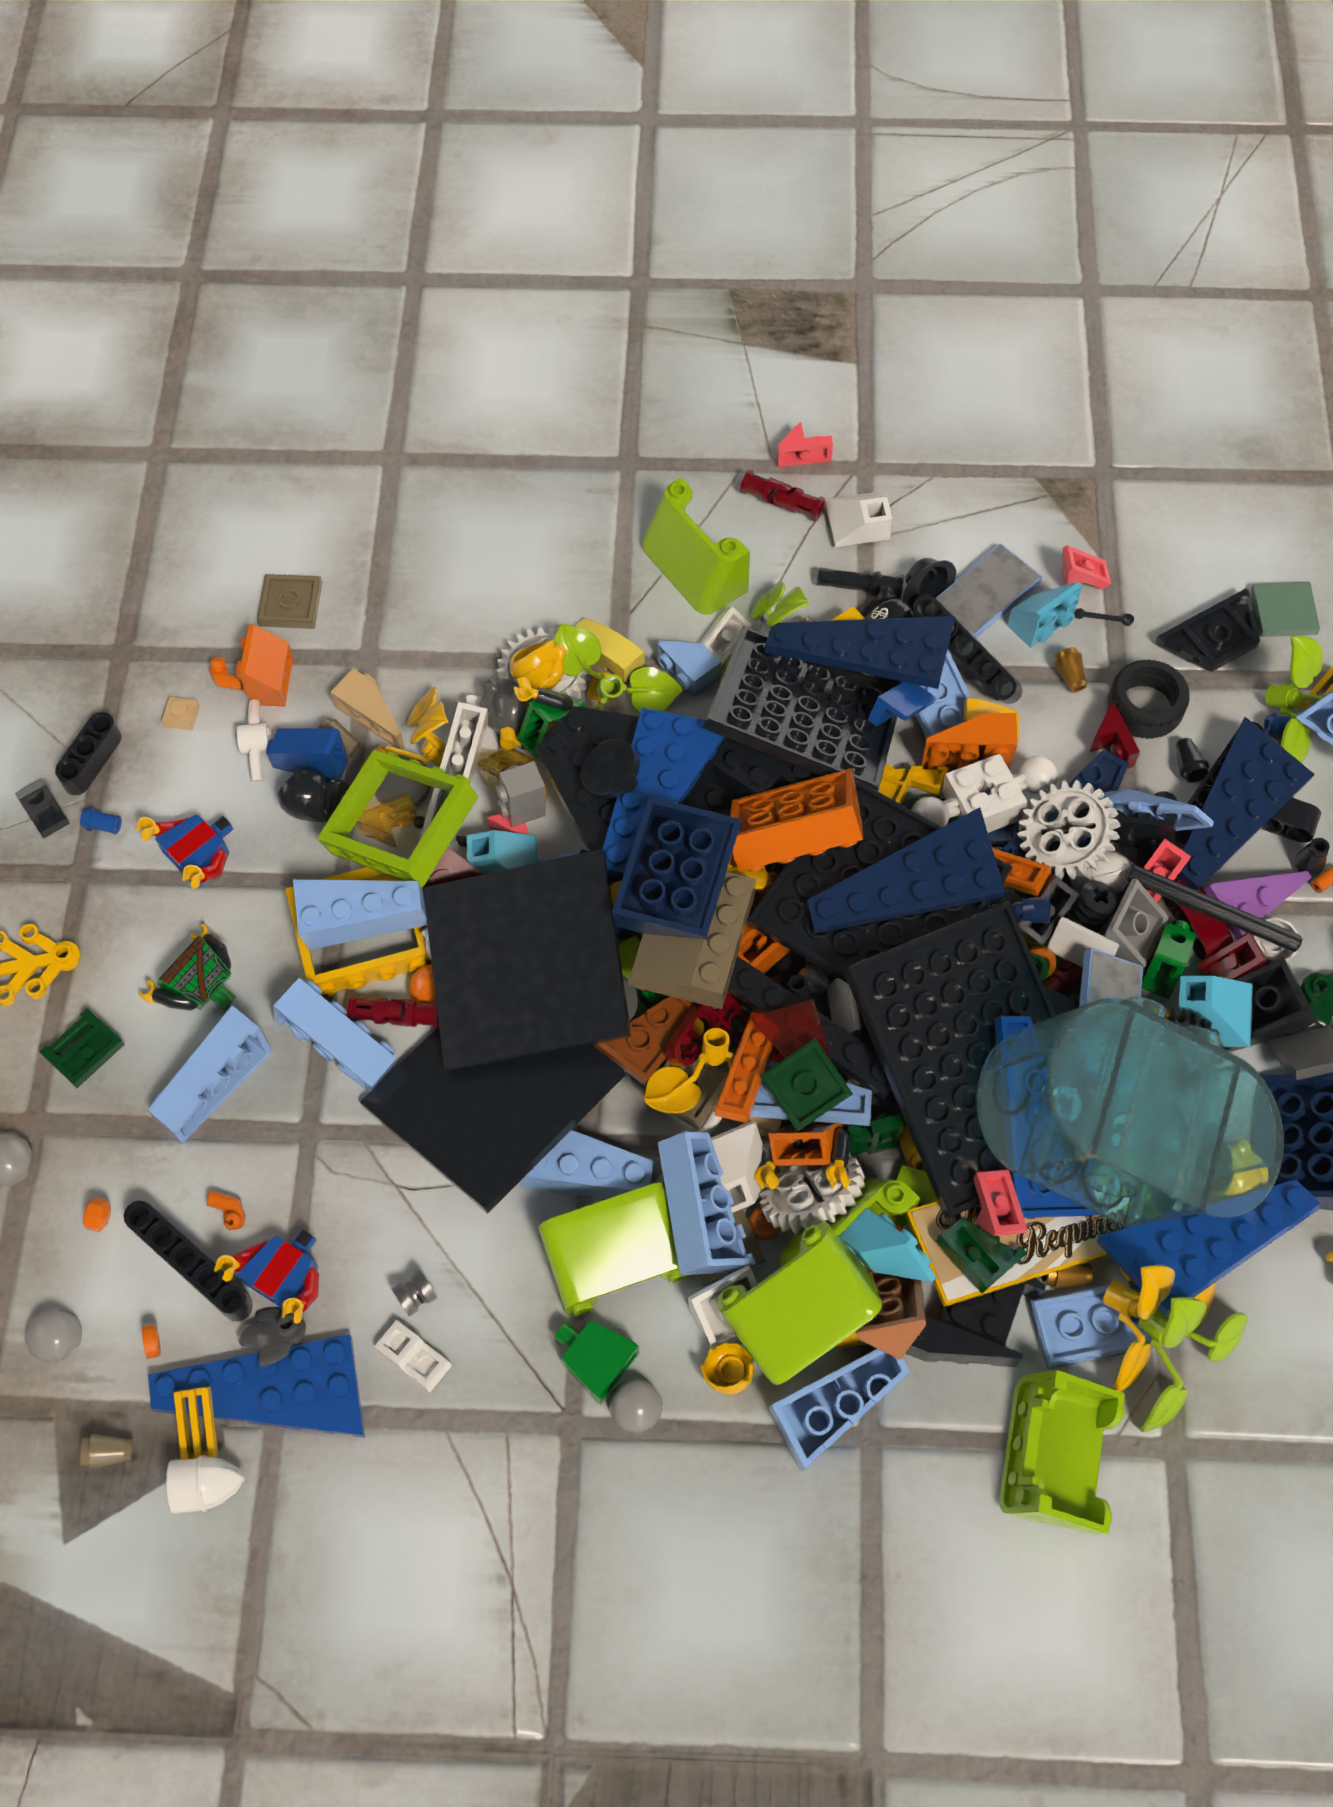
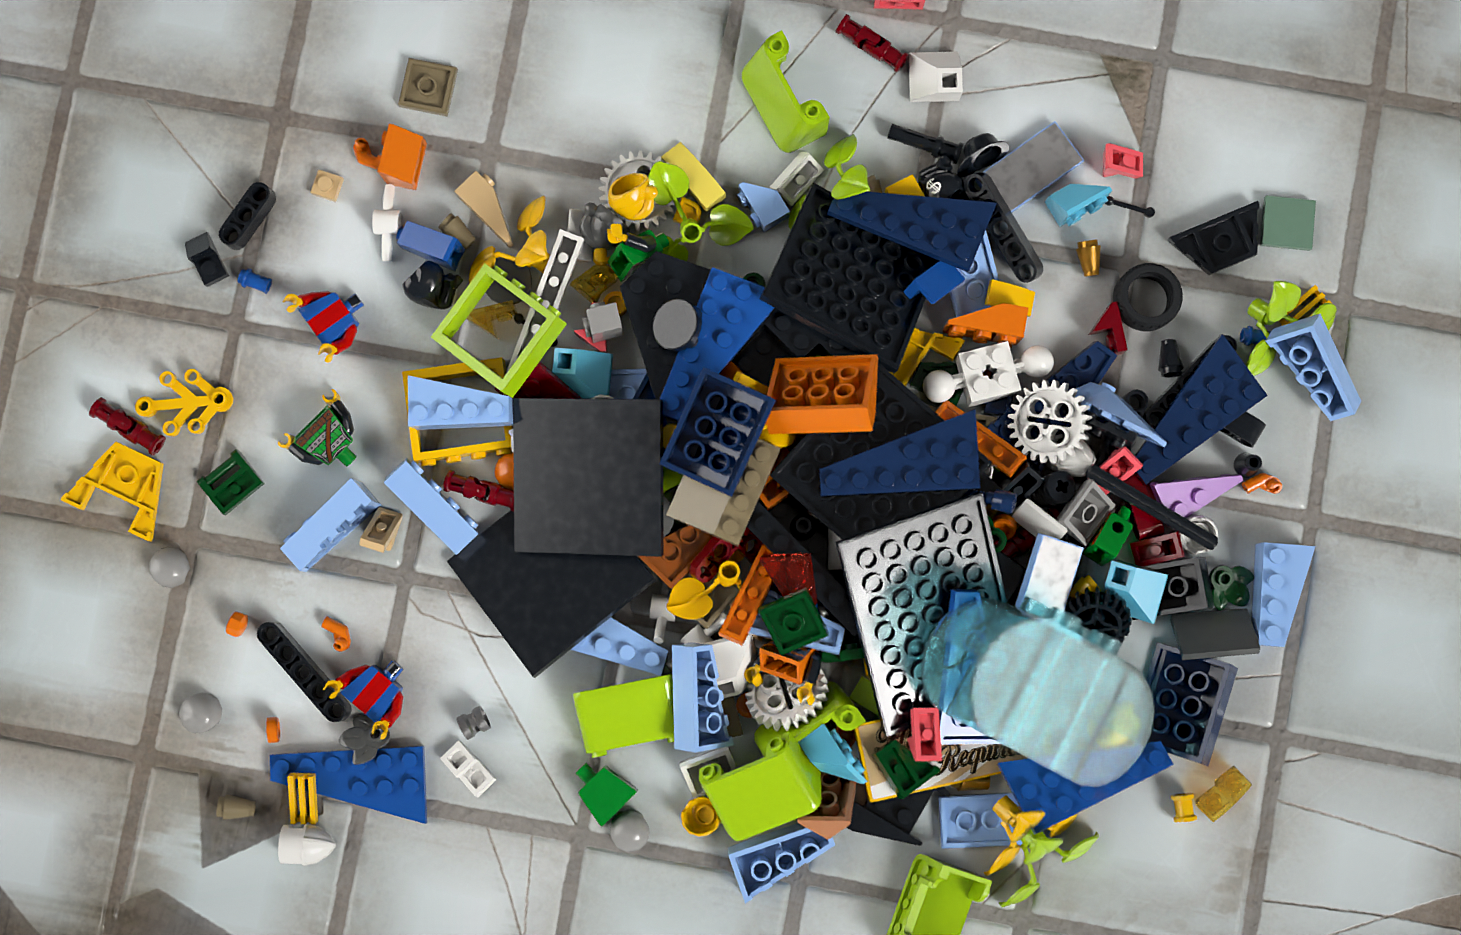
camera: 10 degrees right, 20 degrees up
none -> tan slope [359,507,403,553]
none -> white piece [650,582,676,644]

